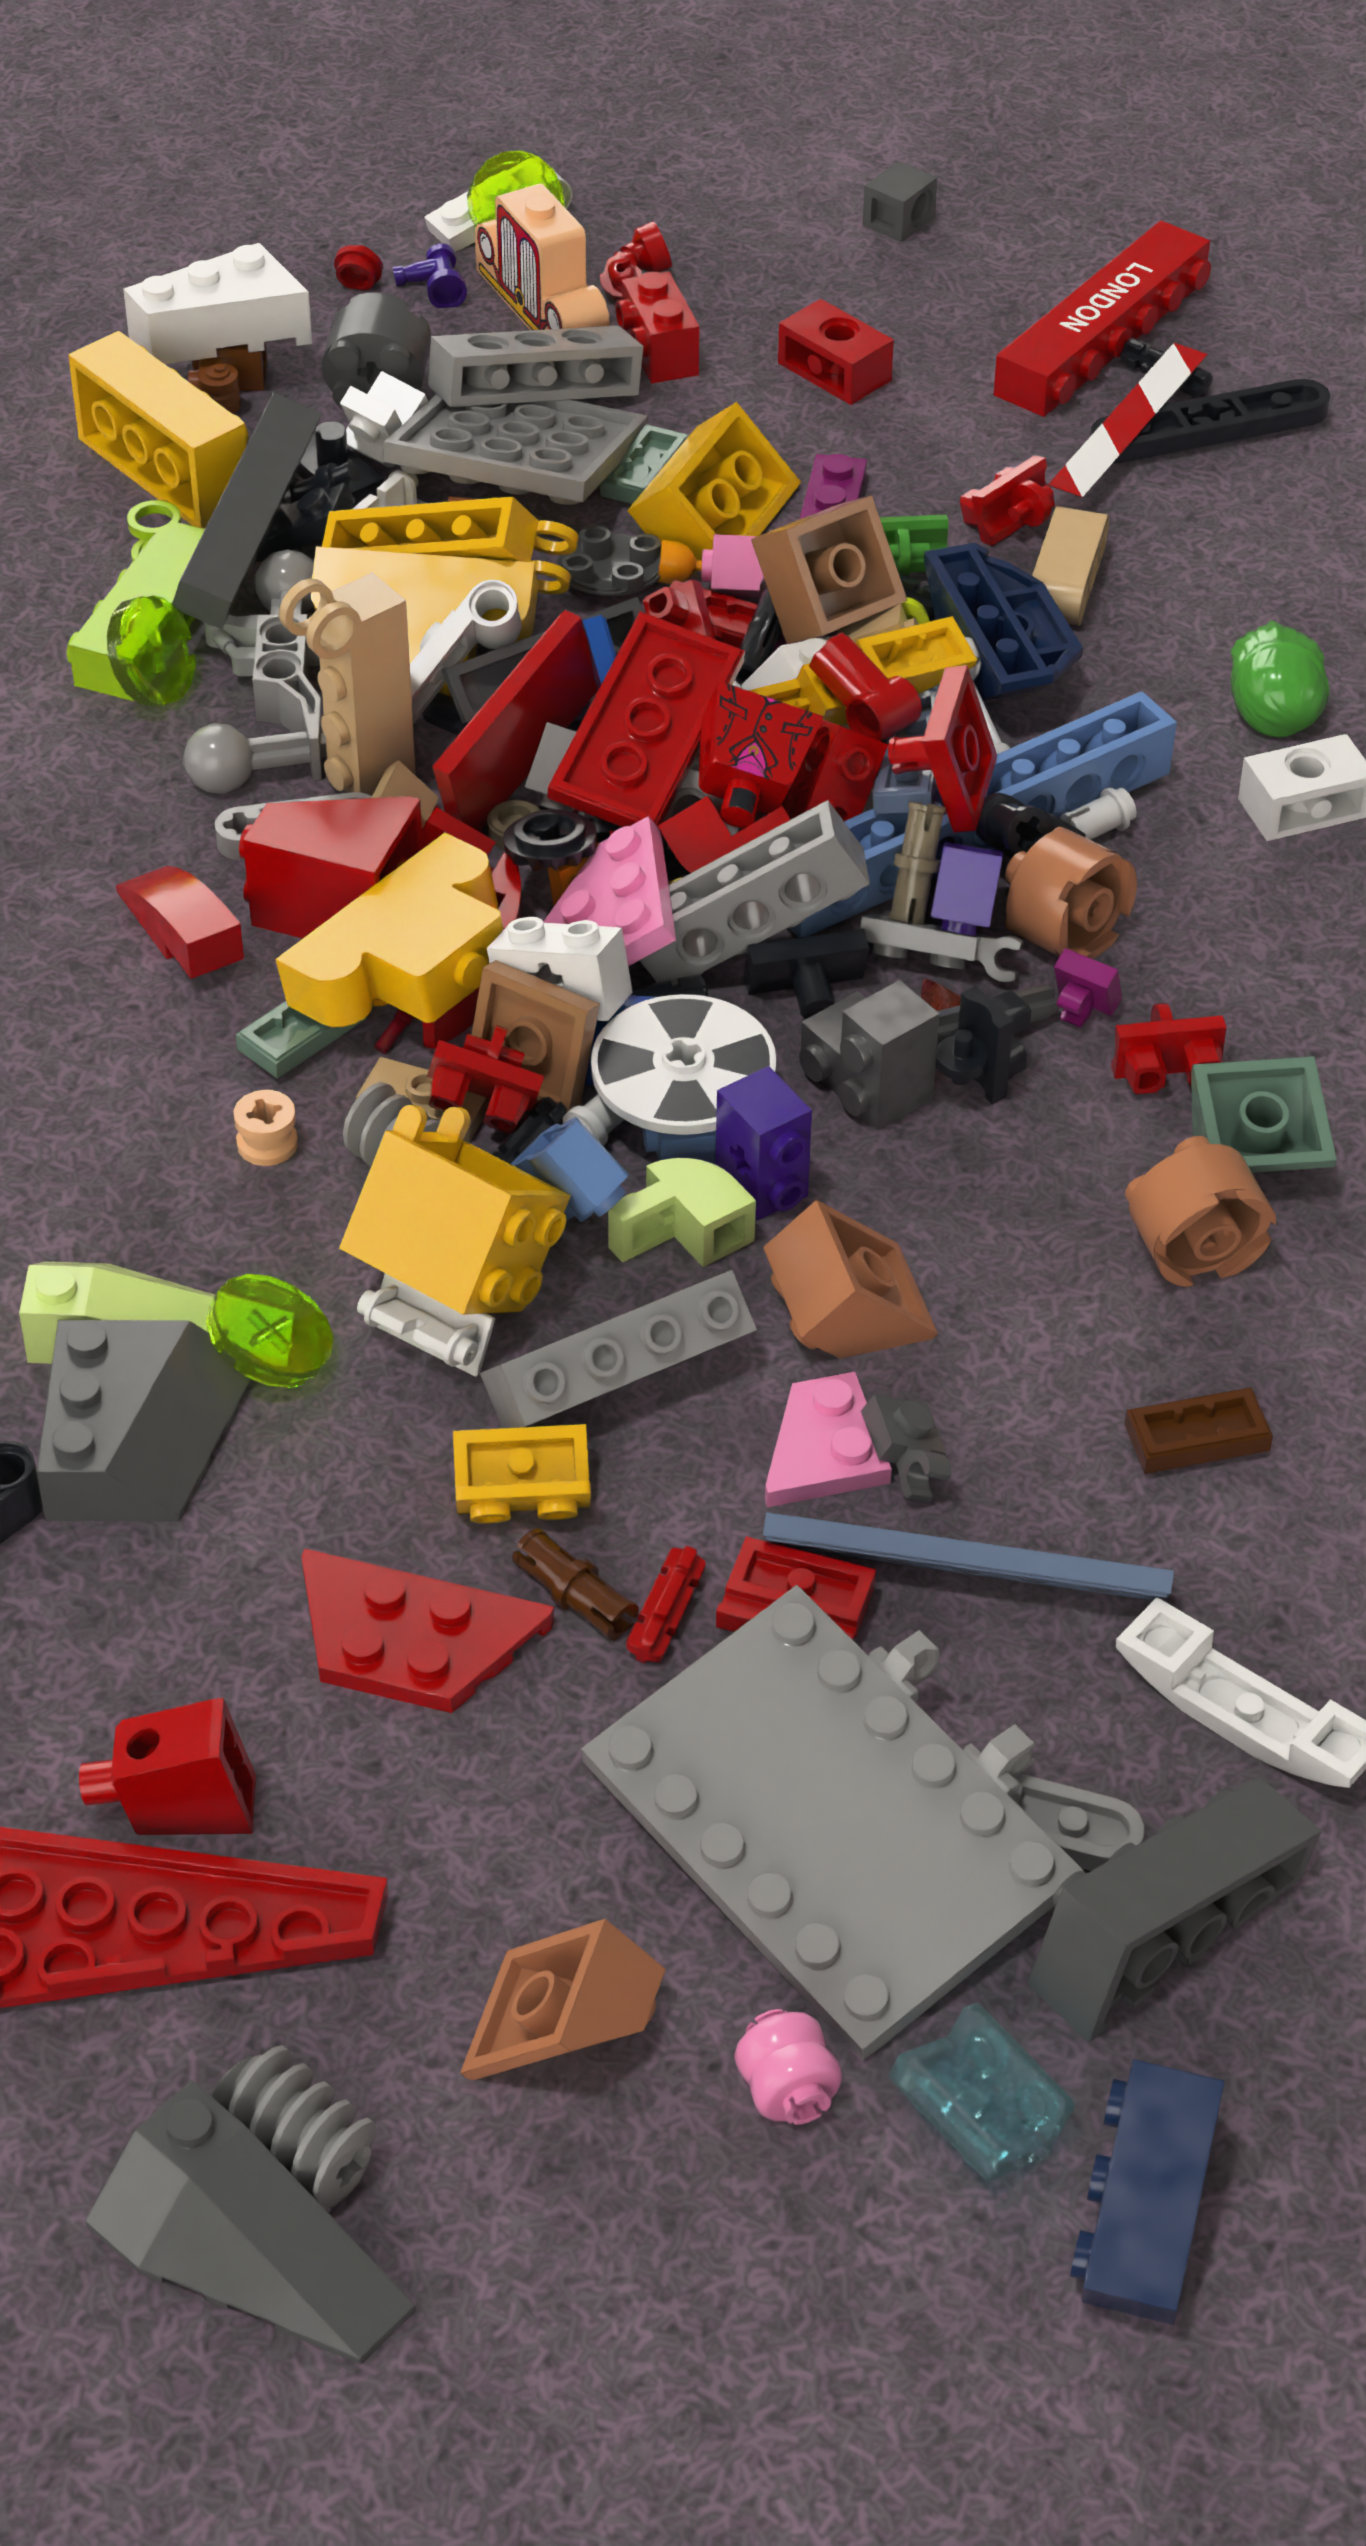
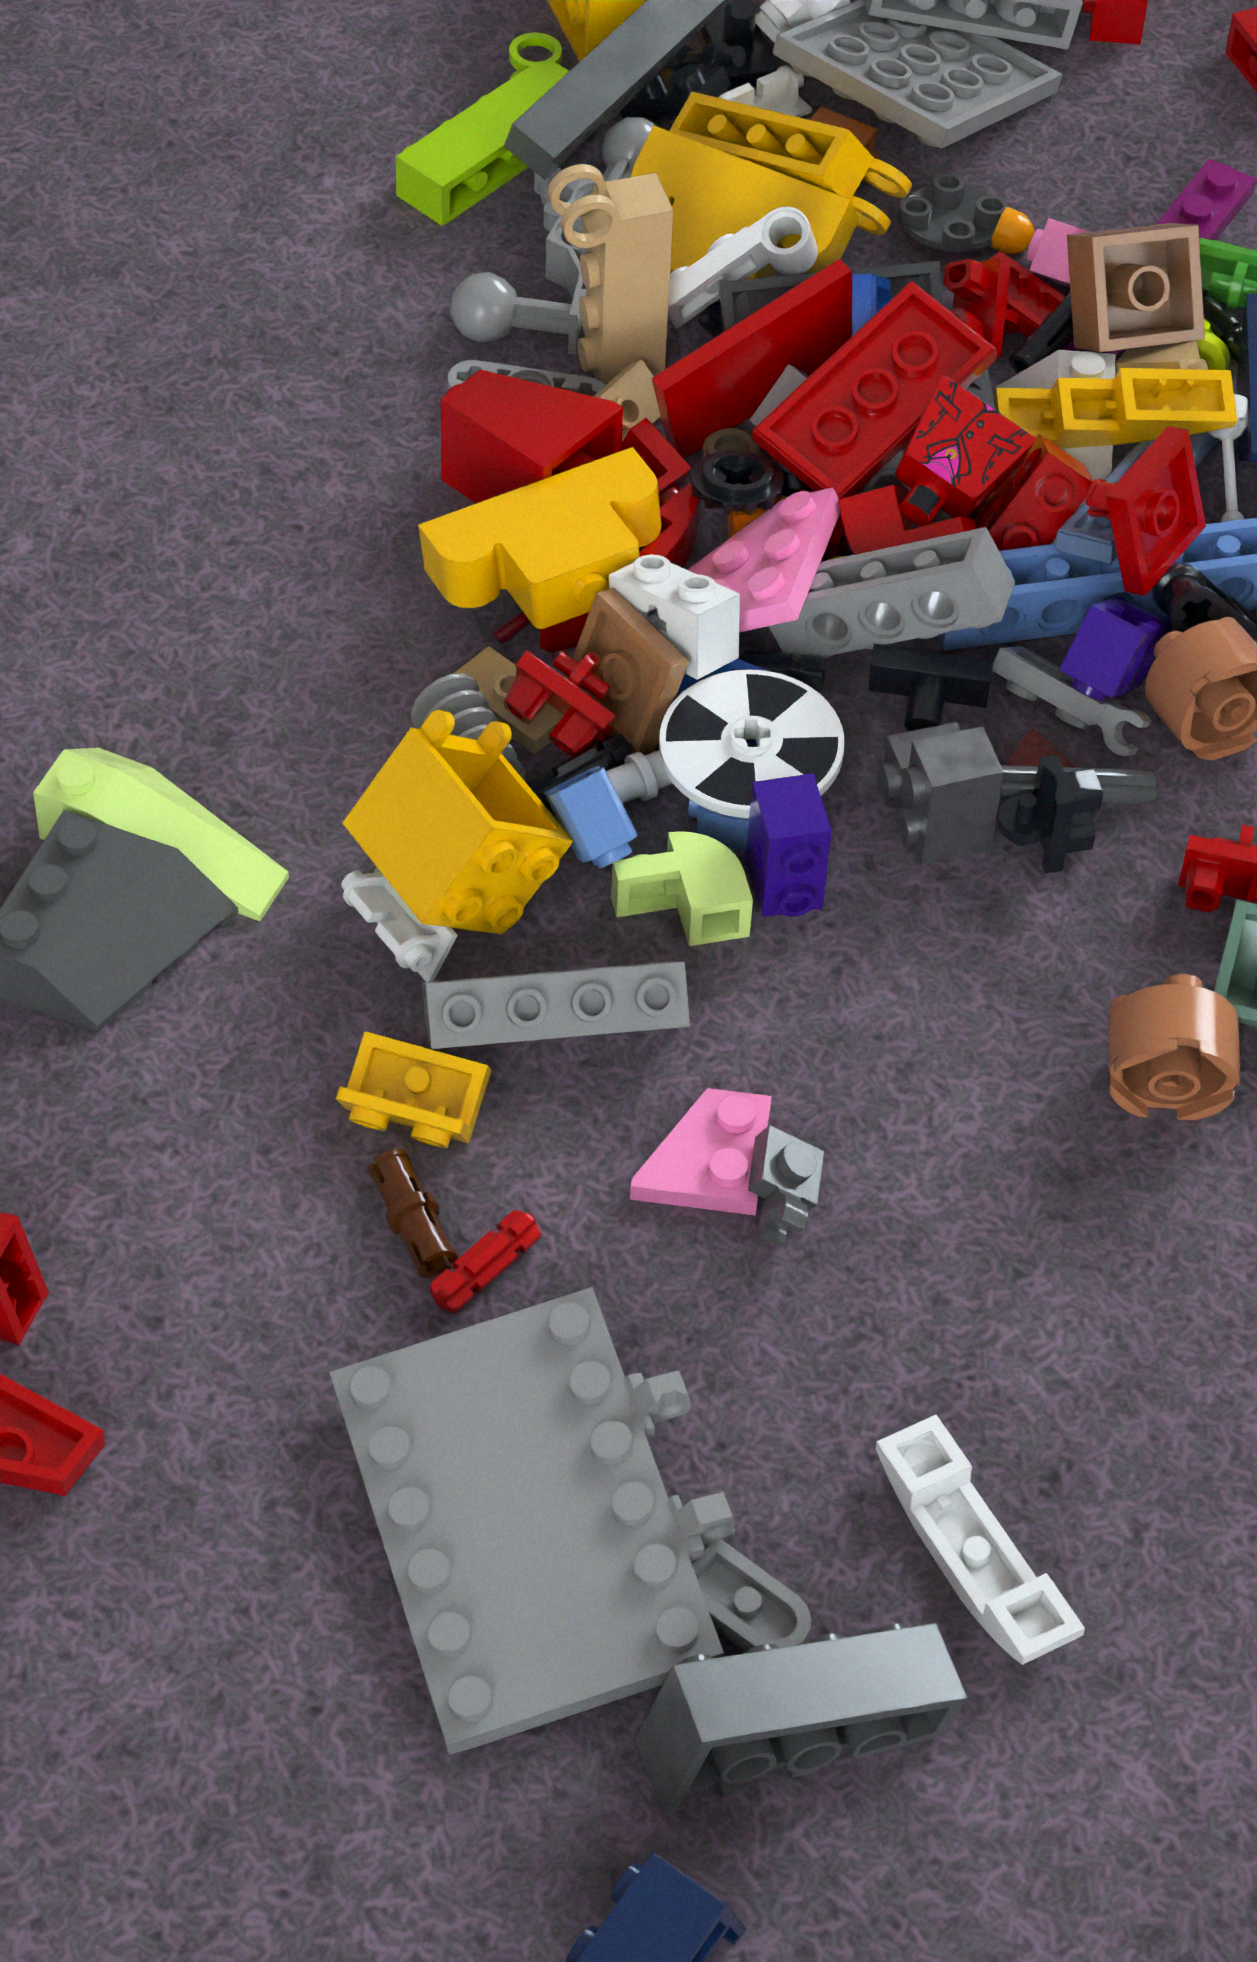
camera: 20 degrees right, 5 degrees up
clear neon green tile [107,595,196,707] -> none
red slope [116,866,244,979] -> none
clear neon green tile [205,1274,334,1388] -> none
light nougat wheel [233,1090,298,1166] -> none
sand green plate [236,1001,366,1079] -> none
red wing [301,1549,554,1713] -> none
nougat slope [460,1919,666,2080] -> none
sand green plate [600,424,689,504] -> none
yellow slope [627,402,801,561] -> none
red plate [716,1536,876,1640] -> none
bright pink piece [734,2009,842,2125] -> none
nougat slope [763,1200,938,1359] -> none
sand blue tile [763,1512,1174,1602] -> none
red piece [809,632,922,742] -> none
clear light blue bracket [888,2003,1074,2182] -> none
dark tan pin [889,801,946,924] -> none
magenta tile [1054,948,1122,1028] -> none
reddish brown plate [1124,1387,1273,1474] -> none

